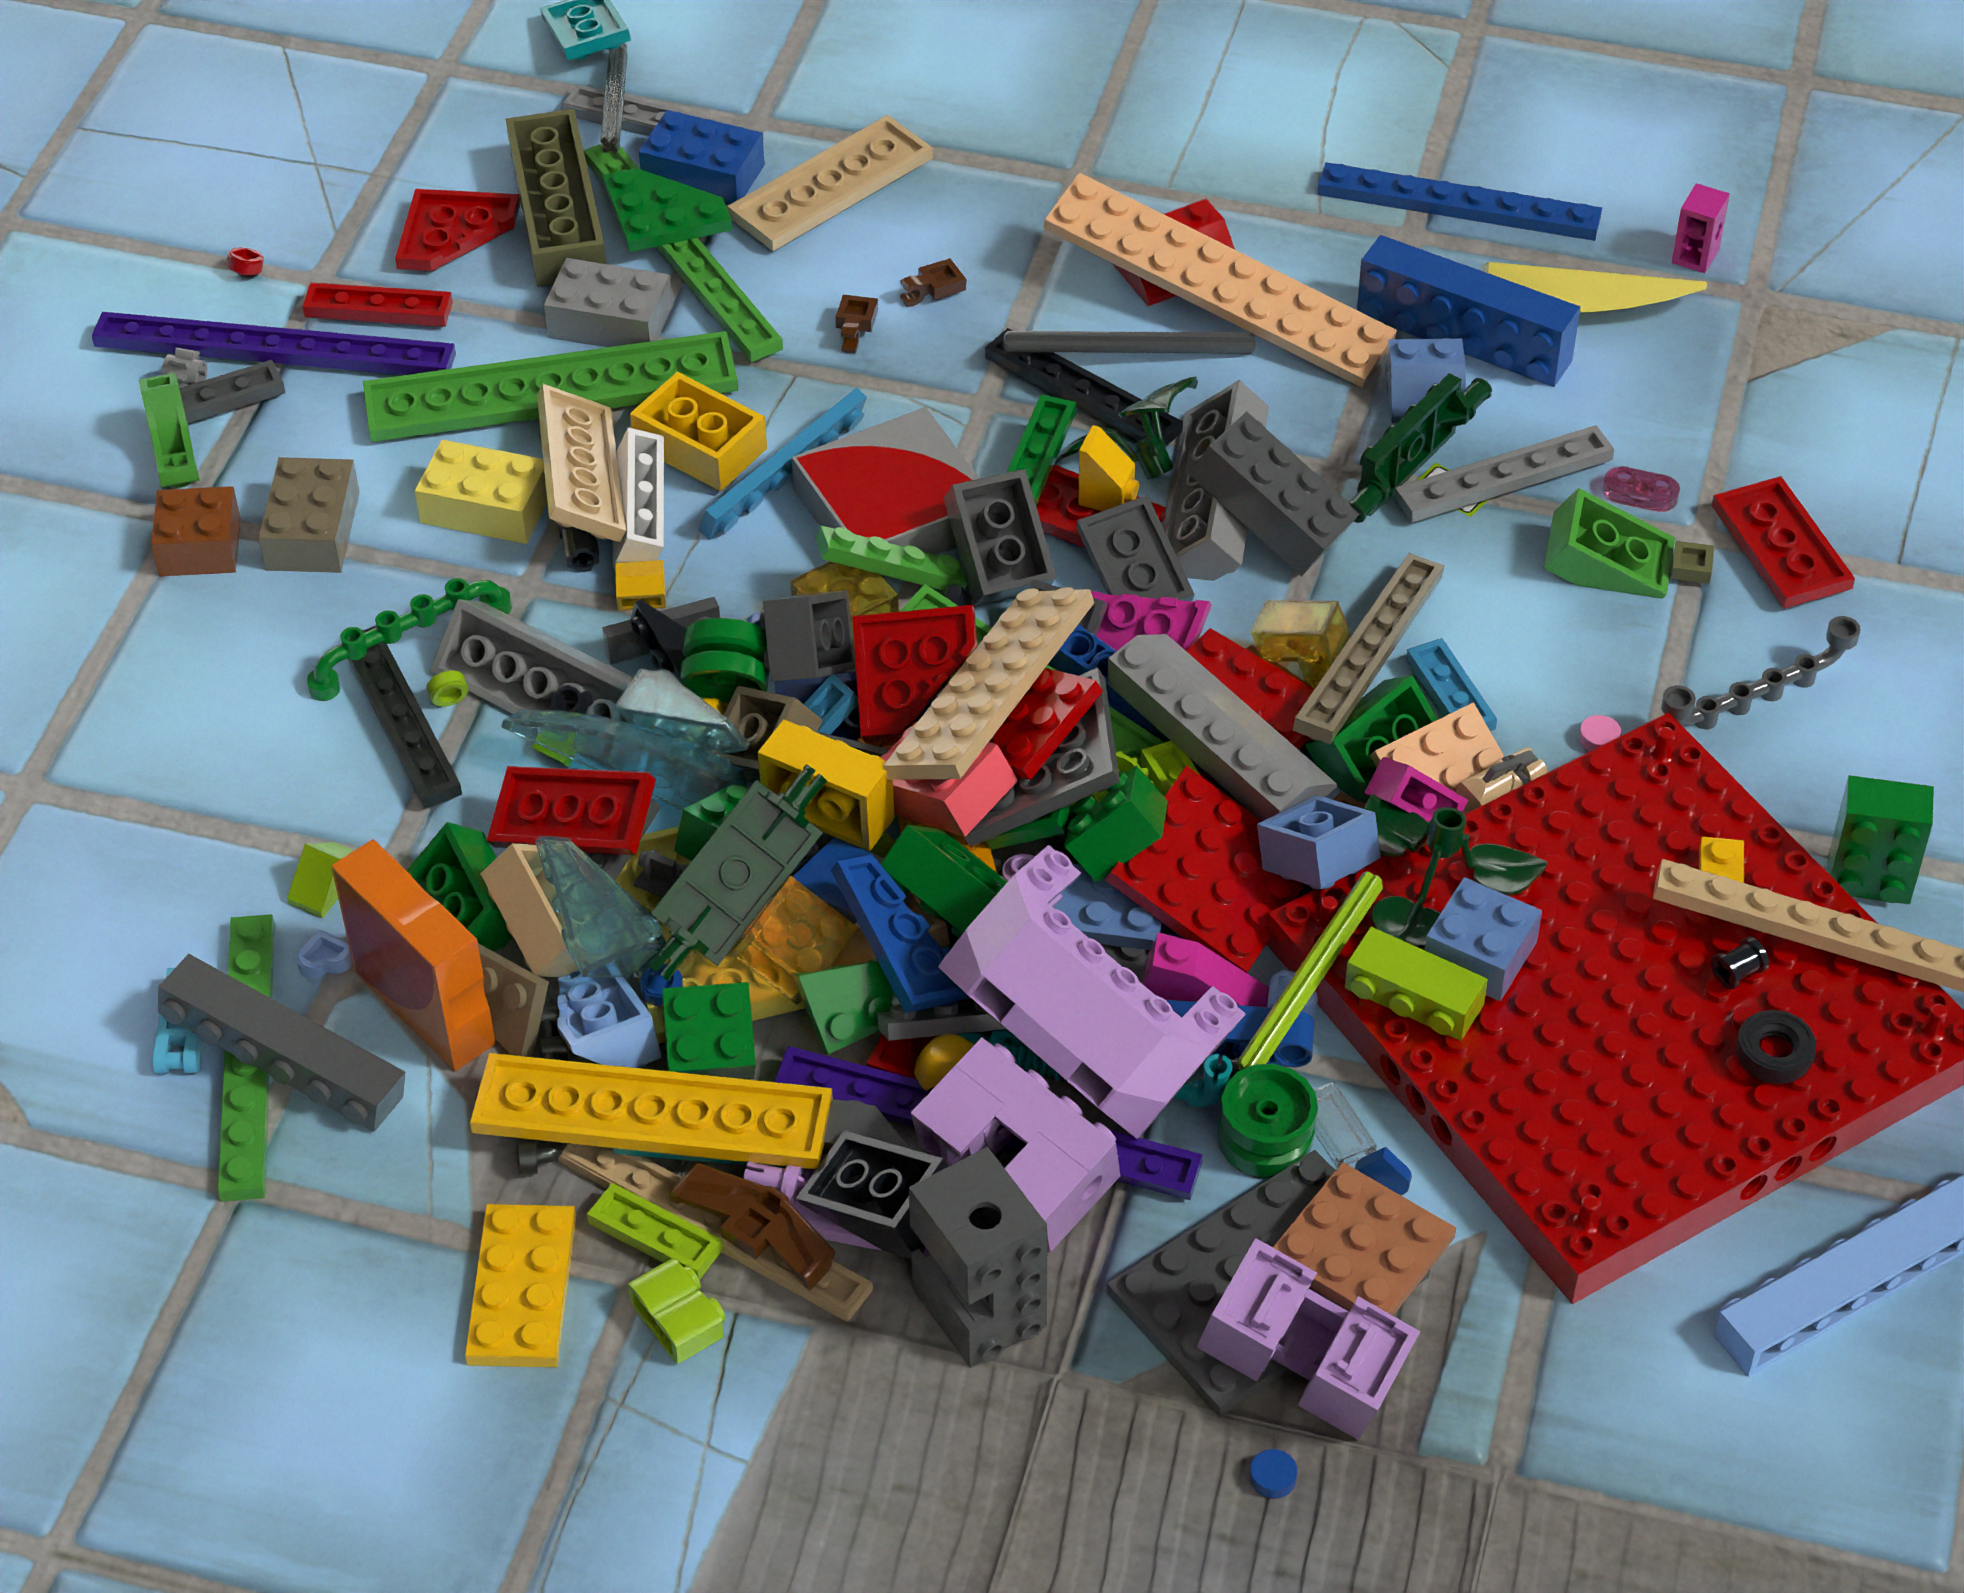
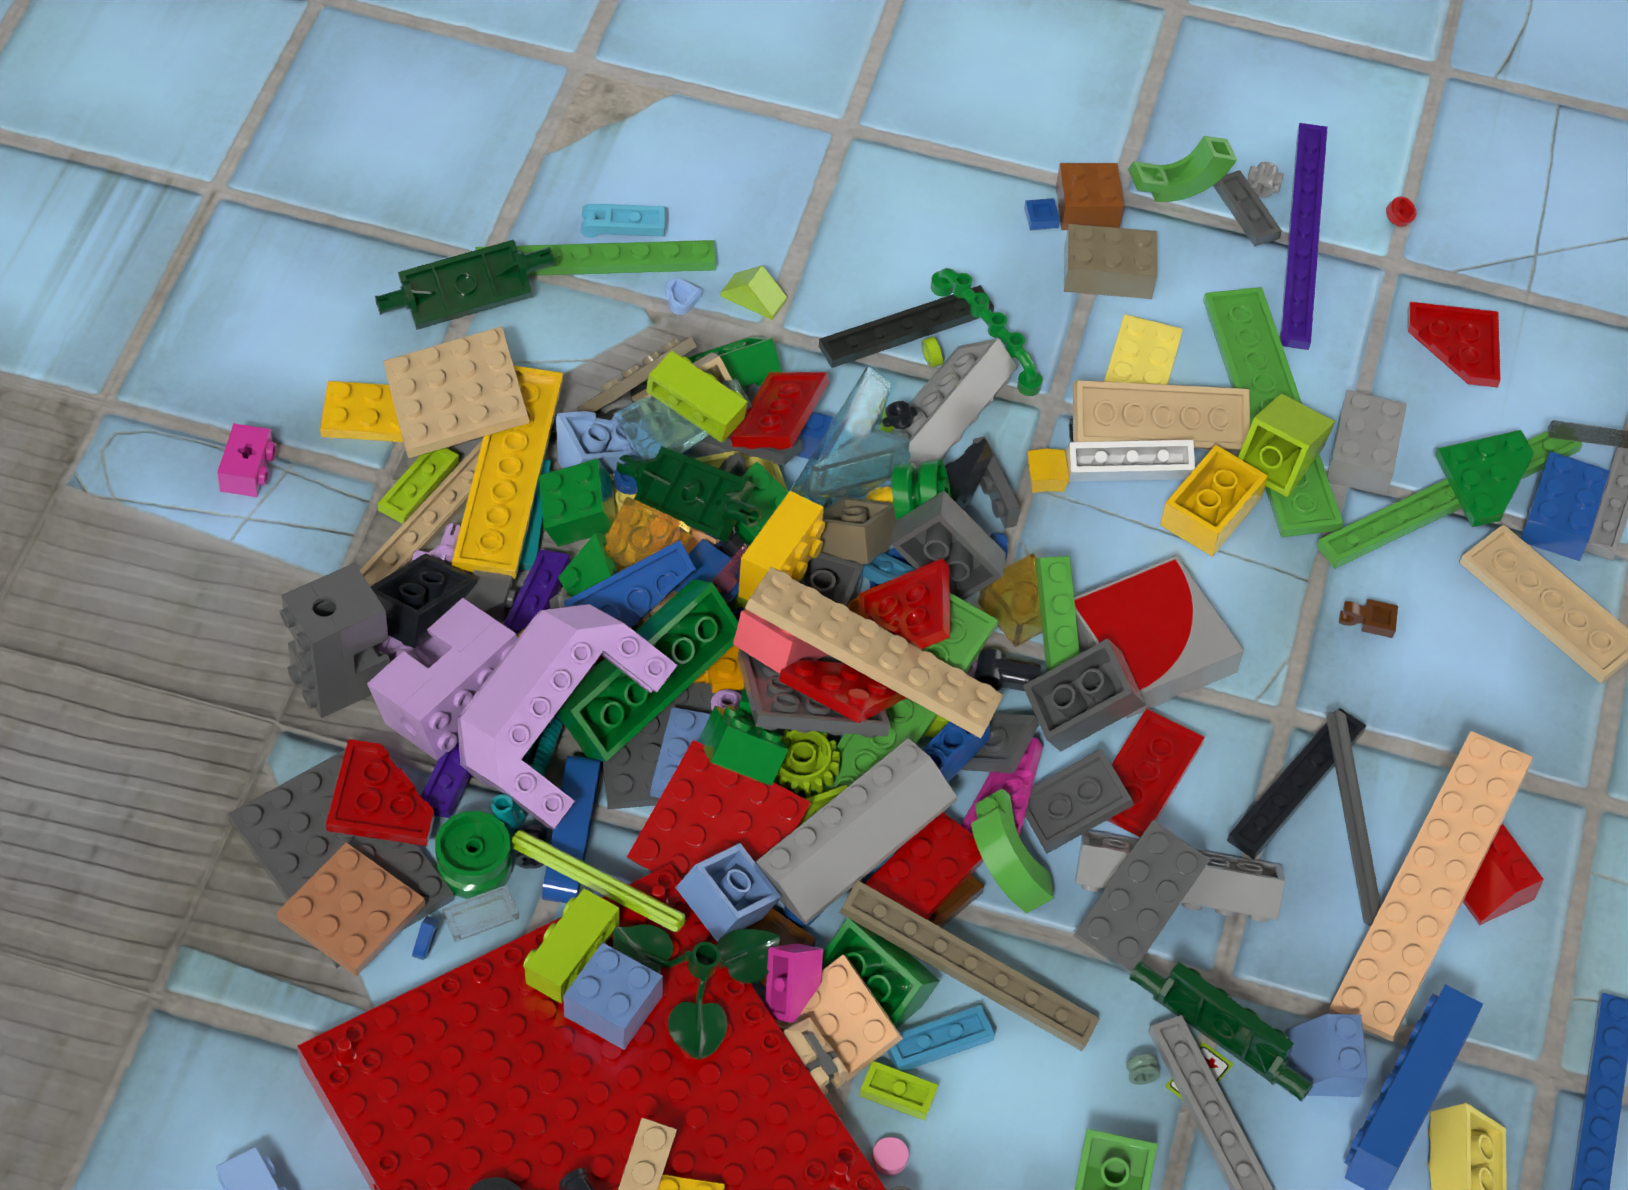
camera: 85 degrees right, 5 degrees up
dark grey brick [158,954,406,1132] -> none
red plate [302,282,453,327] -> none
orange tile [331,839,496,1072] -> none
olive brick [505,109,606,287] -> none
lime brick [627,1257,726,1364] -> none
reddish brown plate [669,1163,836,1291] -> none
dark azure plate [699,387,867,540] -> none
reddish brown plate [900,258,967,307] -> none
green plate [1006,394,1076,505] -> none
dark green plant [1054,376,1198,480] -> none
yellow slope [1078,425,1139,511] -> none
dark pink slope [1142,932,1269,1007] -> none
lavender piece [1197,1238,1420,1440] -> none
blue tile [1250,1449,1297,1498] -> none
clear yellow brick [1251,600,1351,688] -> none
none -> dark pink brick [217,423,276,497]
none -> red plate [326,739,435,846]
none -> dark green plate [374,239,555,330]
none -> tan plate [383,326,530,458]
none -> lime brick [646,350,748,443]
none -> clear pink plate [711,542,749,595]
none -> lime plate [859,1061,939,1121]
none -> bright green arch [971,789,1054,913]
none -> blue plate [1024,198,1060,230]
none -> sand green bush [1126,1054,1160,1085]
none -> lime slope [1238,393,1335,497]

